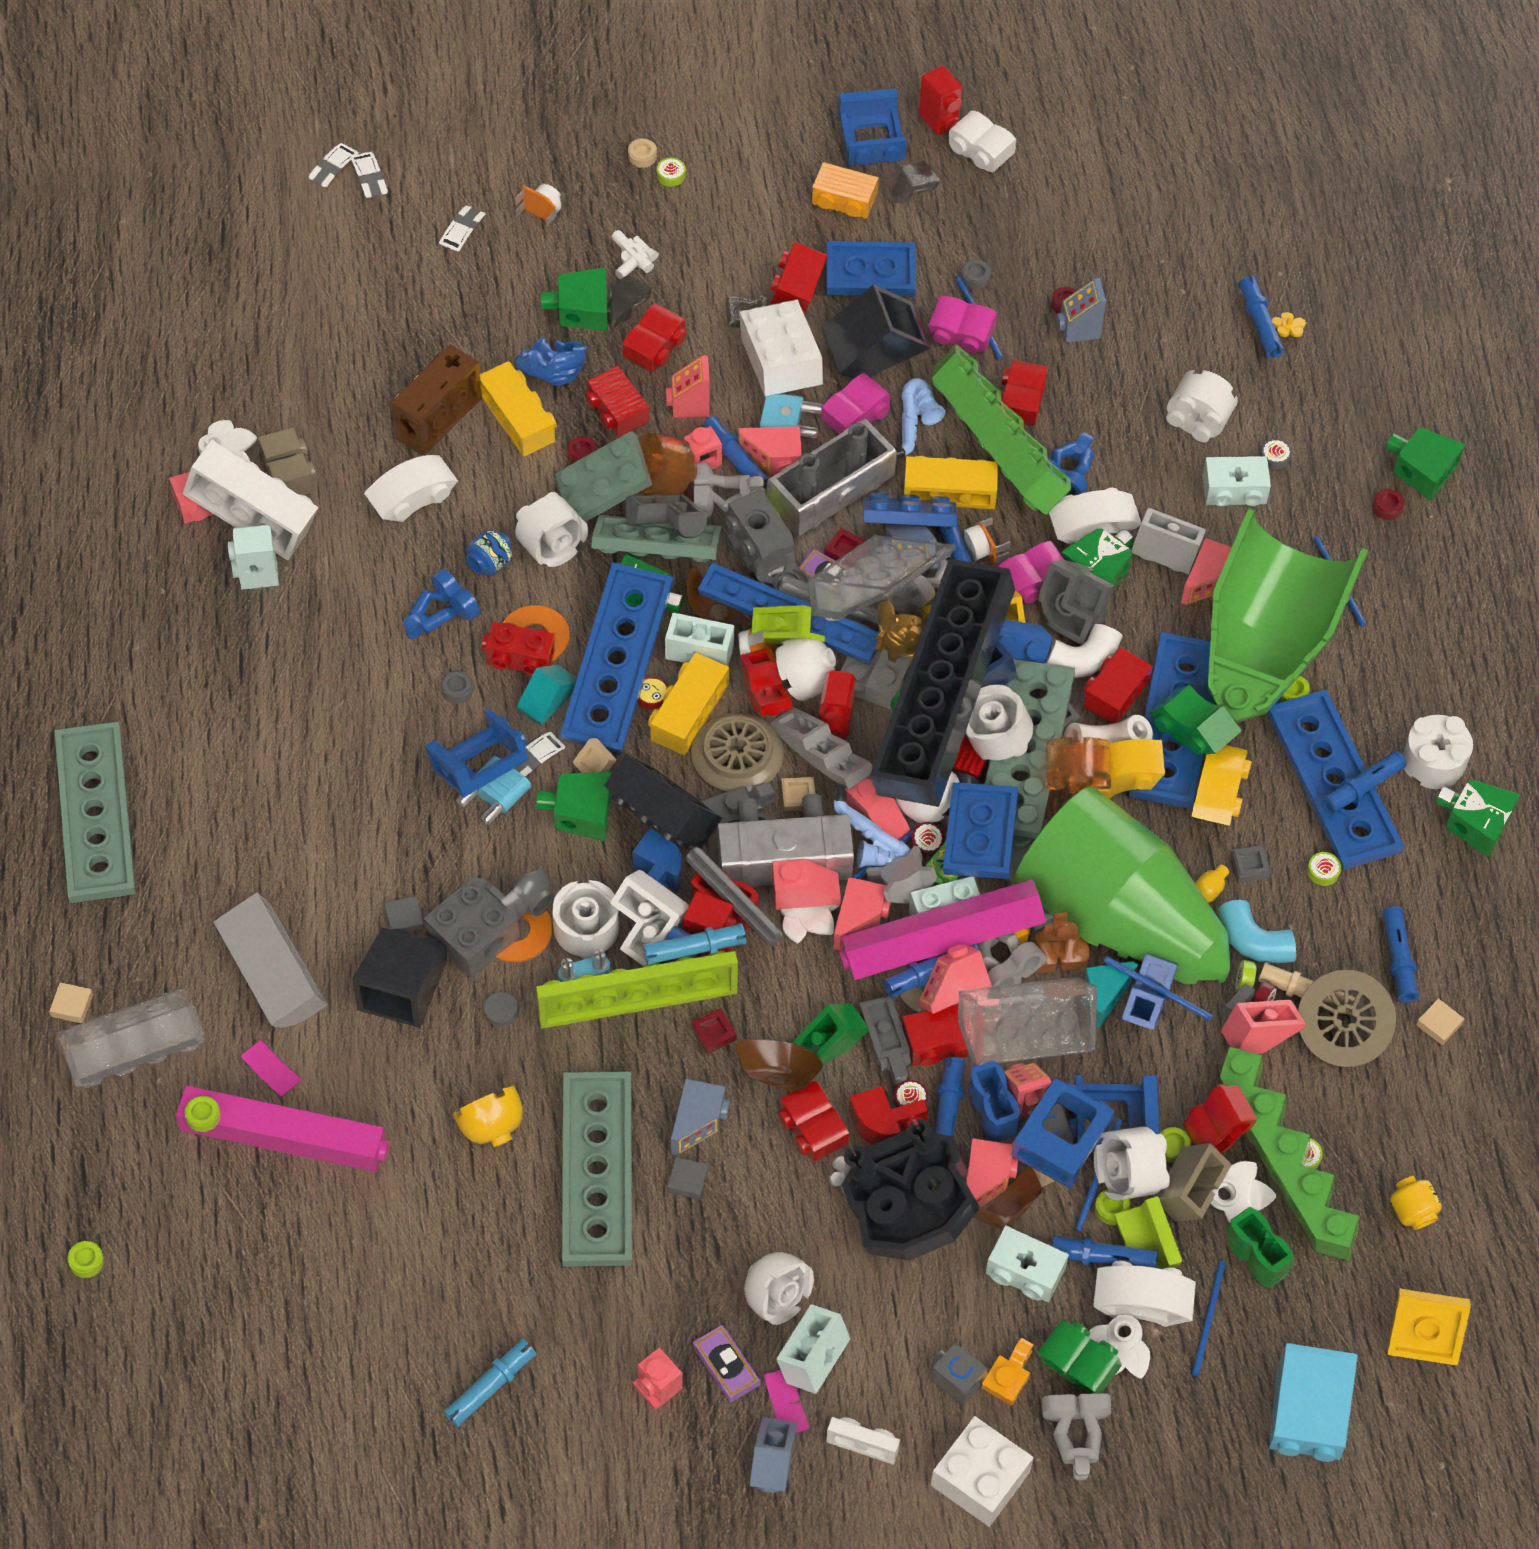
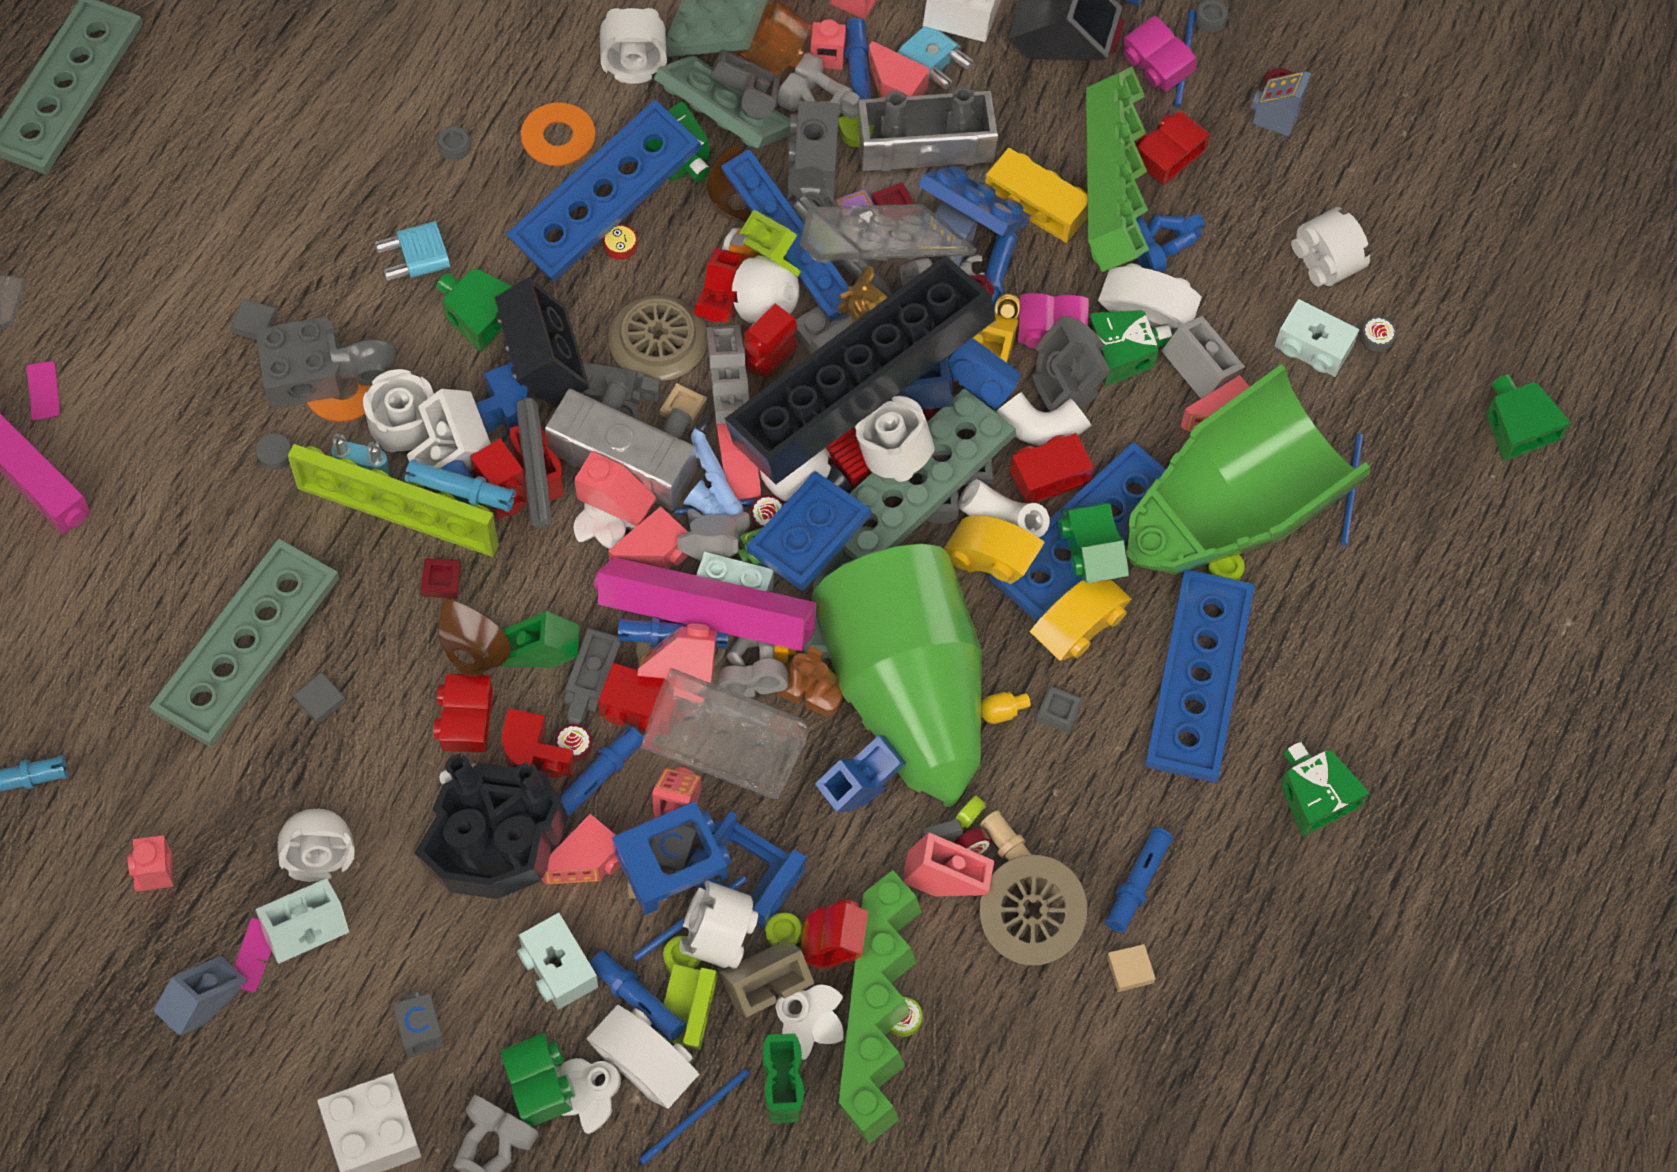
camera: 30 degrees right, 5 degrees up
light grey brick [214,893,328,1028] -> none
black slope [352,927,447,1028] -> none
blue piece [403,568,481,640] -> none
blue window [424,709,529,798] -> none
yellow cylinder [453,1085,523,1148] -> none
blue head [466,530,512,576] -> none
red brick [481,622,555,675] -> none
white sticker [514,732,565,776] -> none
teal slope [517,664,577,726] -> none
tan plate [572,738,616,773] -> none
yellow brick [648,652,729,756] -> none
light aqua brick [665,613,734,666] -> none
sand blue slope [671,1079,731,1155] -> none
tile [693,1325,760,1403] -> none
dark pink brick [821,373,890,434] -> none
white plate [826,1417,900,1465] -> none
light blue piece [895,378,945,459] -> none
piece [964,518,1010,566] -> none
blue brick [968,1060,1020,1142] -> none
reddish brown piece [974,1166,1042,1229] -> none
light orange plate [981,1338,1034,1406] -> none
clear orange brick [1046,737,1111,794] -> none
teal slope [1083,962,1138,1028] -> none
blue axle [1104,956,1213,1021] -> none
medium azure cylinder [1218,900,1296,964] -> none
blue pin [1238,276,1284,359] -> none
yellow plant [1272,312,1306,337] -> none
tile [1307,852,1341,886] -> none
blue pin [1321,751,1406,815] -> none
dark red tile [1372,489,1405,520] -> none
yellow head [1390,1176,1442,1230] -> none
white brick [1403,715,1473,789] -> none

